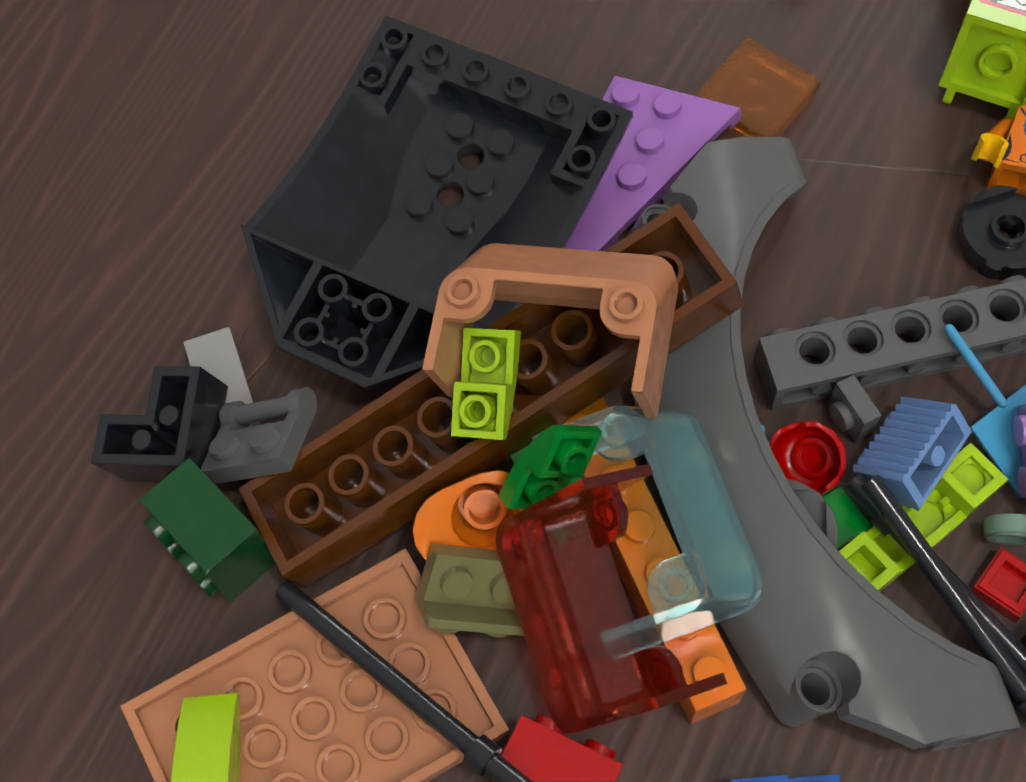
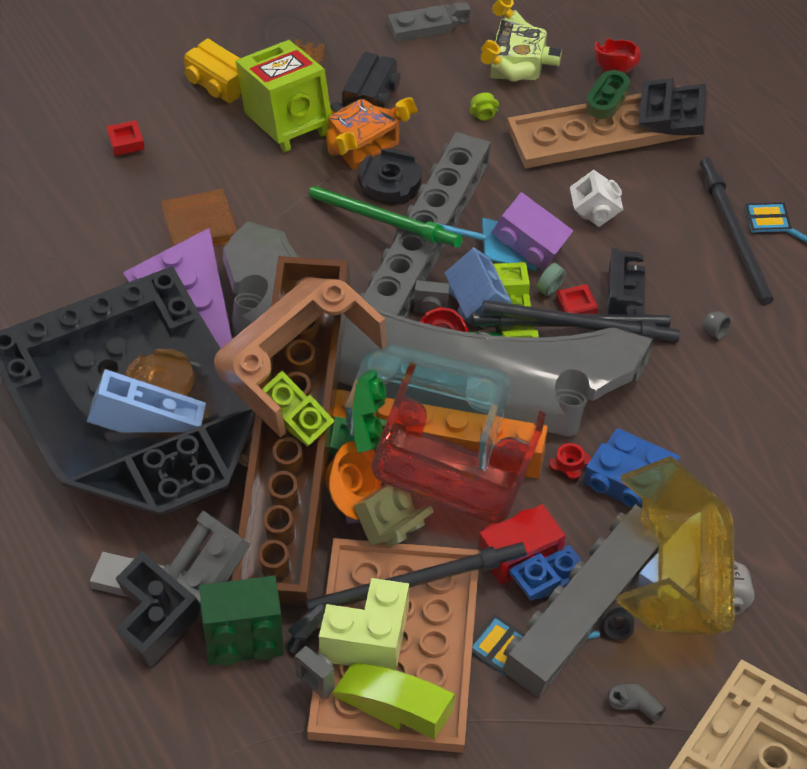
camera: 60 degrees left, 15 degrees down
none -> light blue slope [87,369,206,433]
none -> clear orange tile [125,349,195,396]
none -> black bar [287,602,333,654]
none -> dark grey plate [295,646,335,699]
none -> green bar [309,186,463,248]
none -> yellowish green brick [319,578,409,670]
none -> red plate [549,443,591,480]

